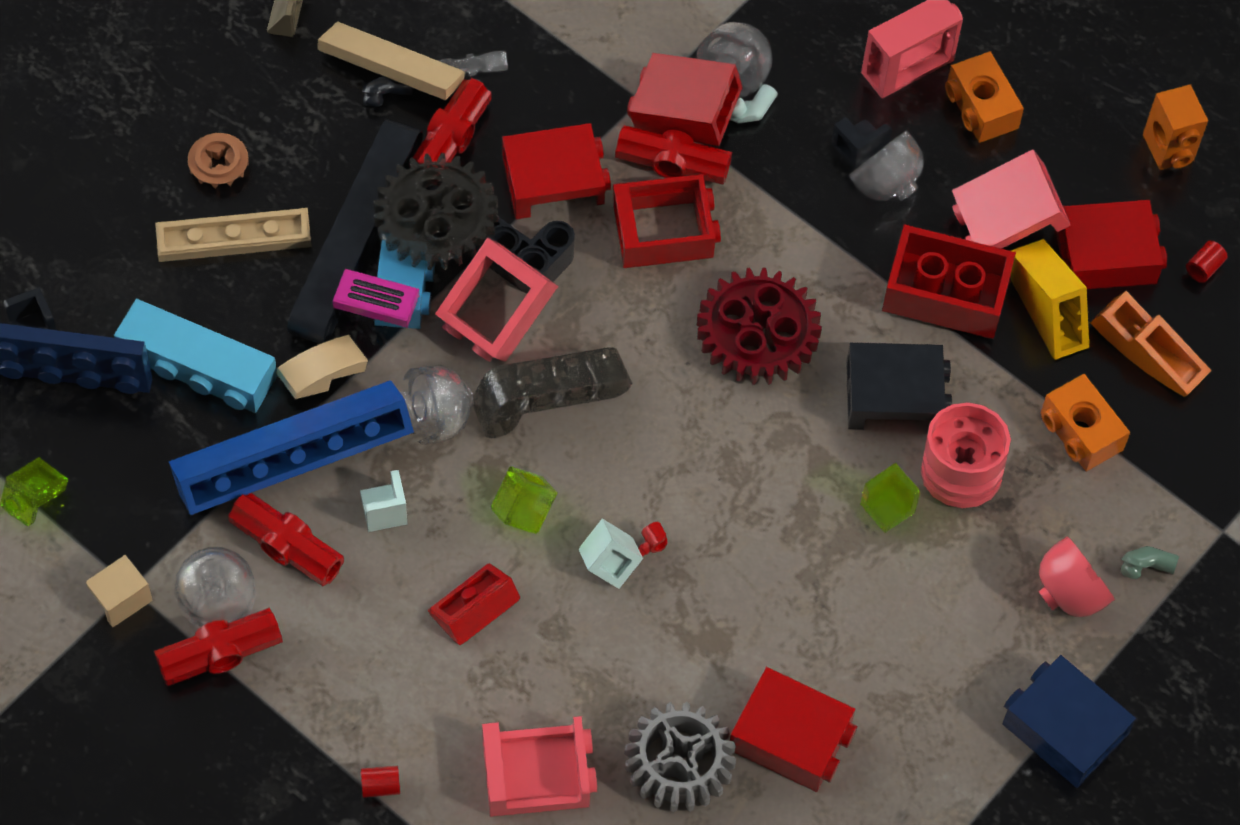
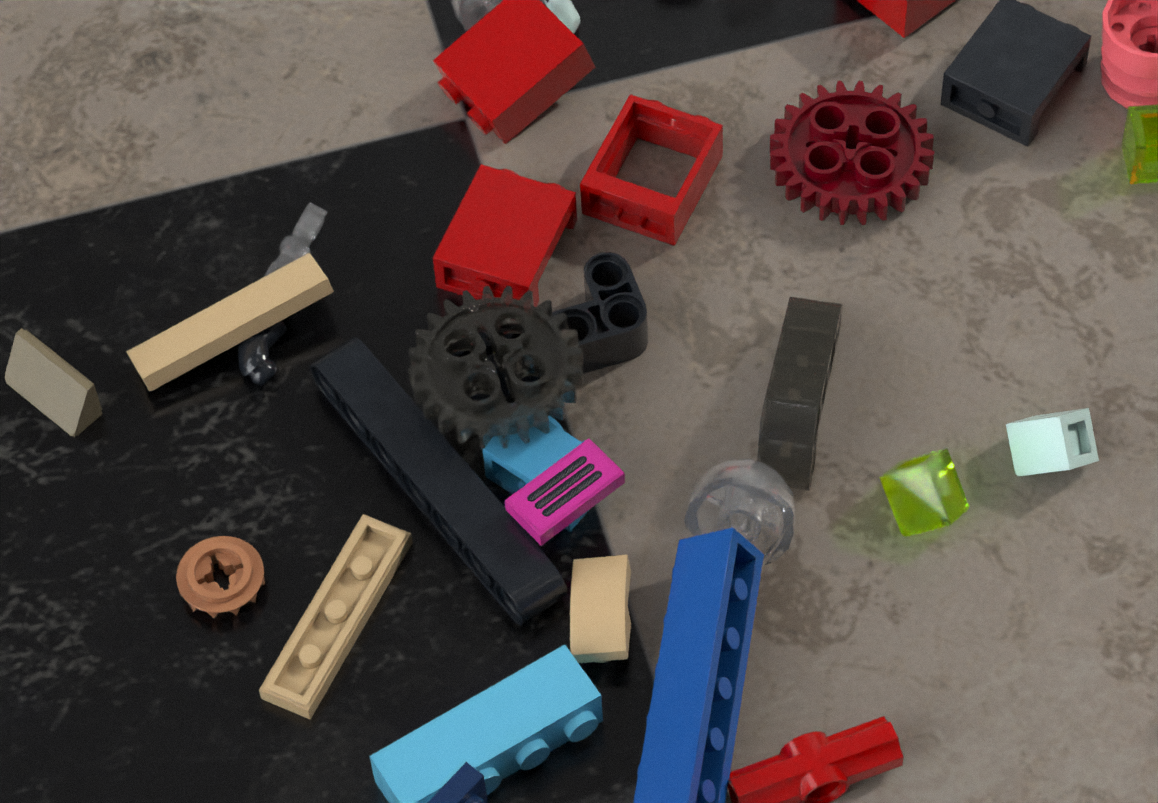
camera: 50 degrees left, 5 degrees down
light aqua panel [360,470,407,532] -> none
red piece [409,78,491,184] -> none
red slope [428,563,520,645] -> none
coral window [435,238,558,362] -> none
red piece [615,125,732,185] -> none
red hand [638,522,668,557] -> none

